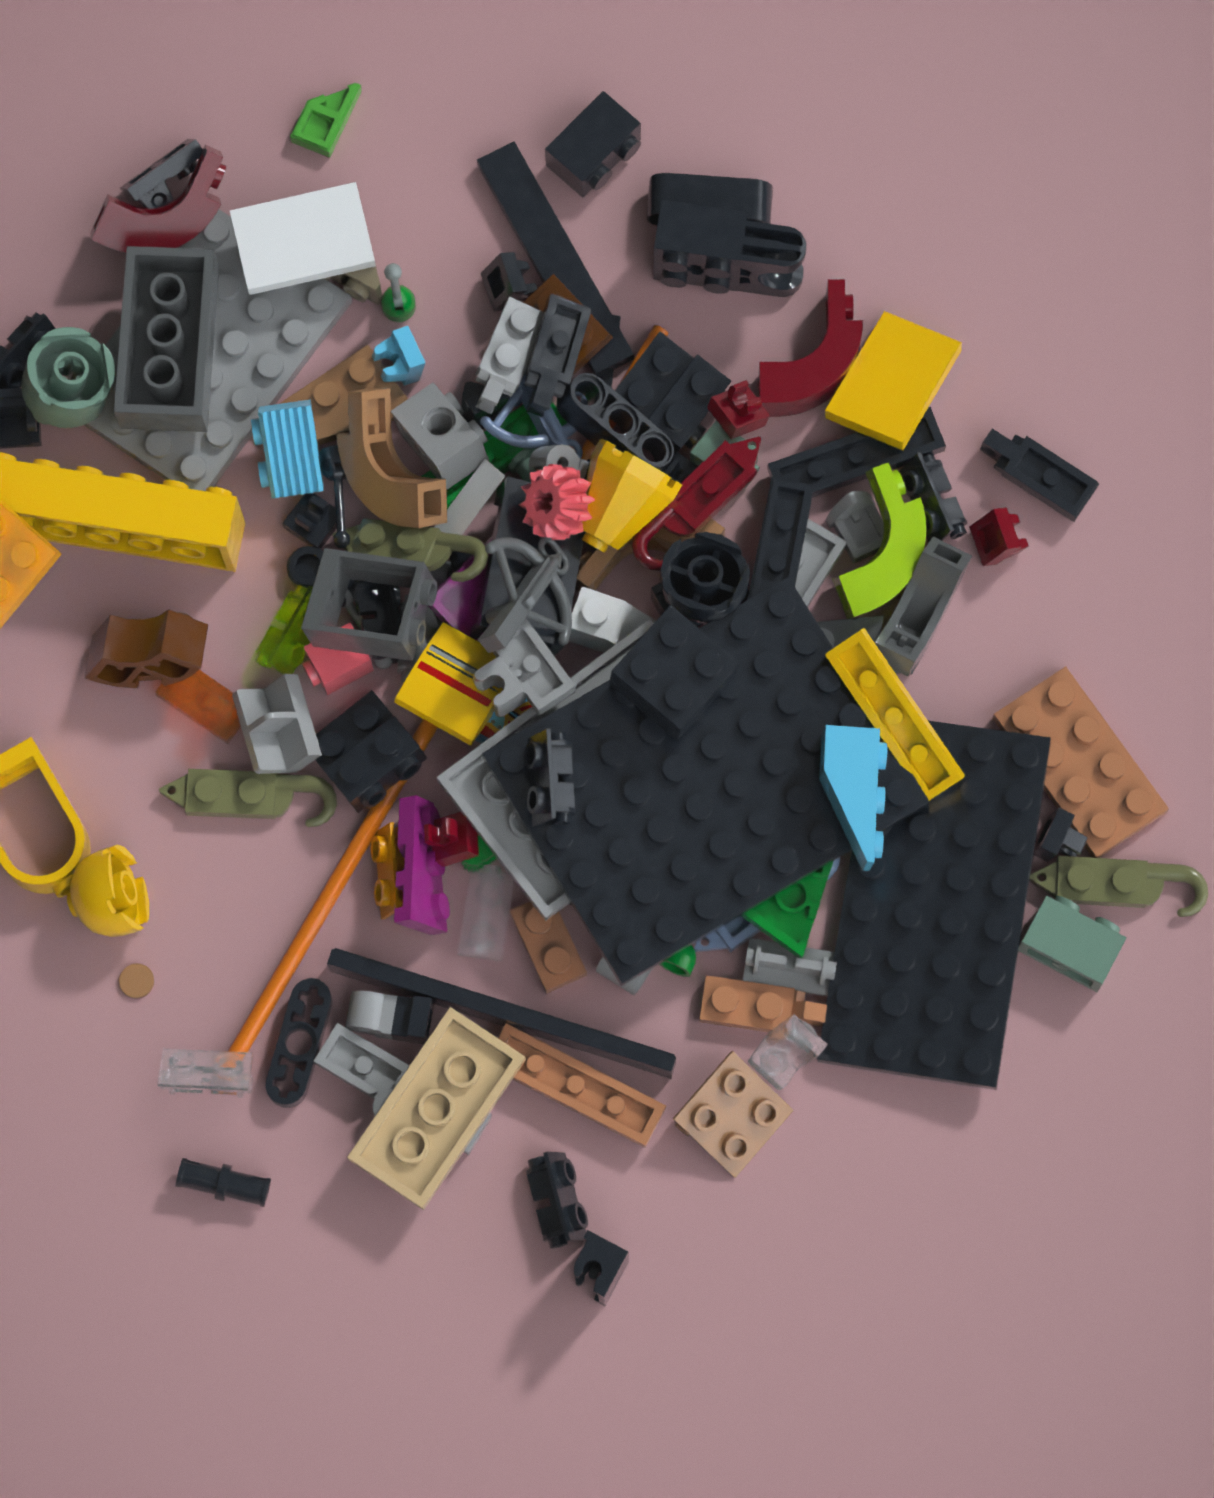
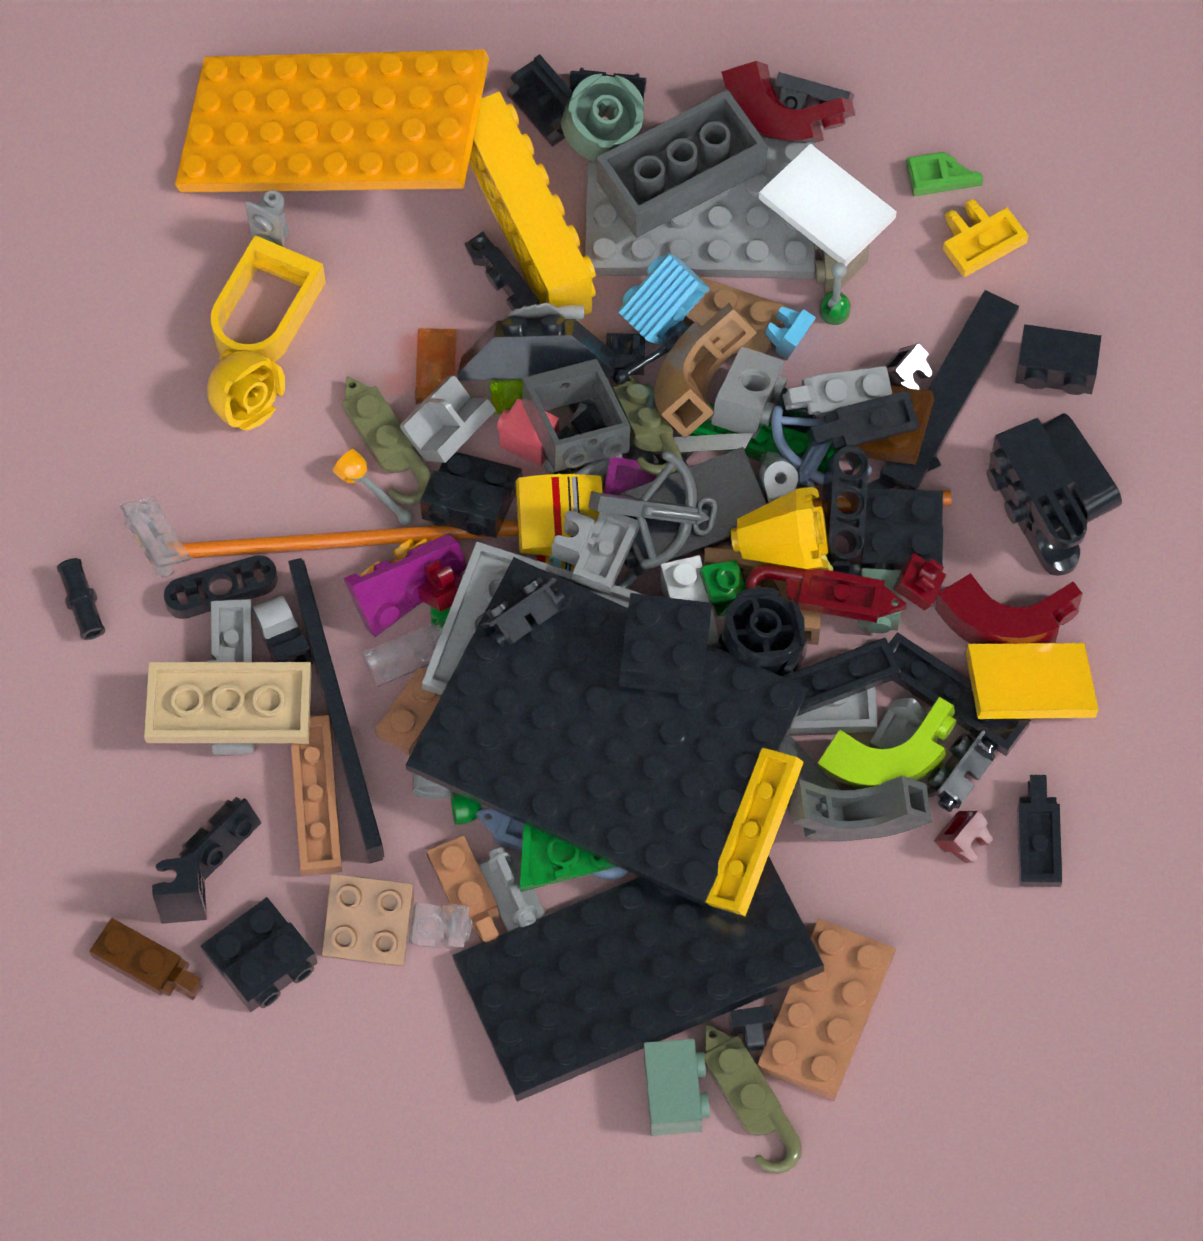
camera: 55 degrees right, 10 degrees down
reddish brown brick [85,609,209,688] -> none
medium nougat piece [119,963,154,999] -> none
coral gear [518,464,595,540] -> none
medium azure slope [819,725,887,871] -> none
none -> reddish brown hinge [89,917,203,1000]
none -> black plate [200,897,317,1012]
none -> hinge [333,449,413,525]
none -> black wedge [458,315,616,381]
none -> black hinge [464,231,540,311]
none -> light grey hand [507,302,584,320]
none -> green bracket [699,560,745,617]
none -> yellow hinge [943,199,1029,278]

